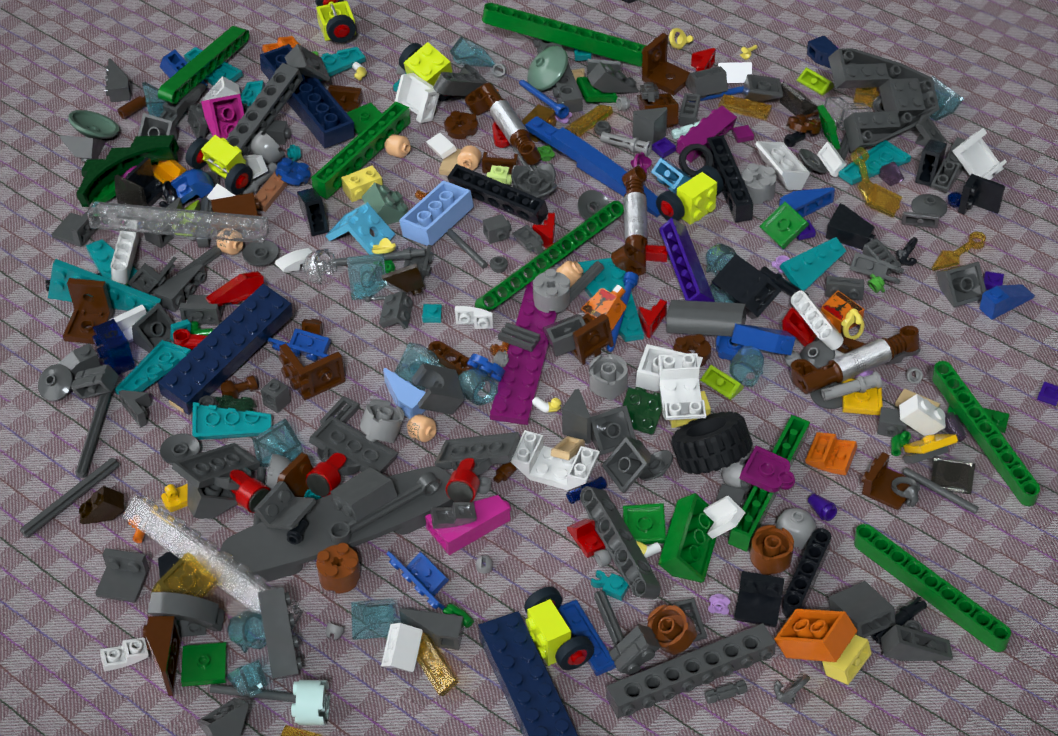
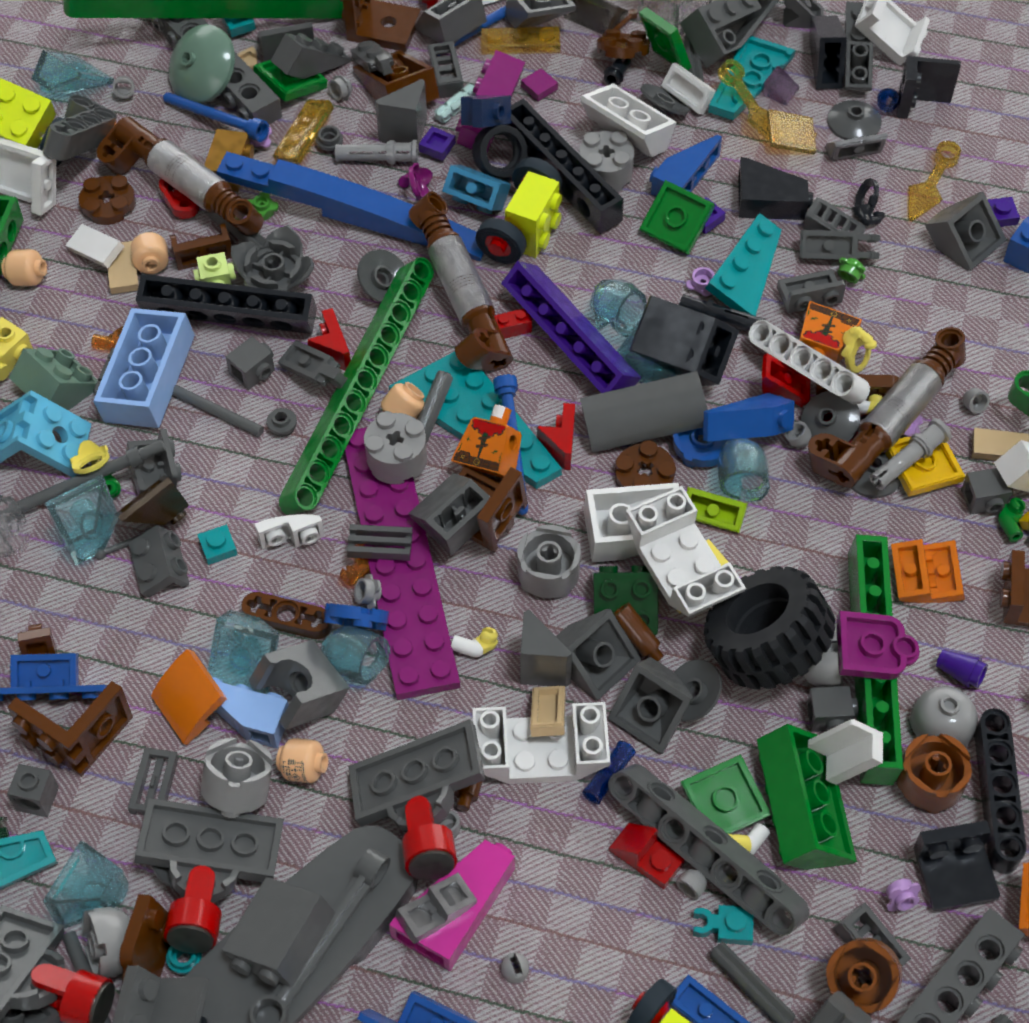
camera: 25 degrees left, 10 degrees up
none -> orange slope [151,649,227,745]
none -> dark blue brick [461,95,511,128]
none -> reddish brown cylinder [613,602,664,661]

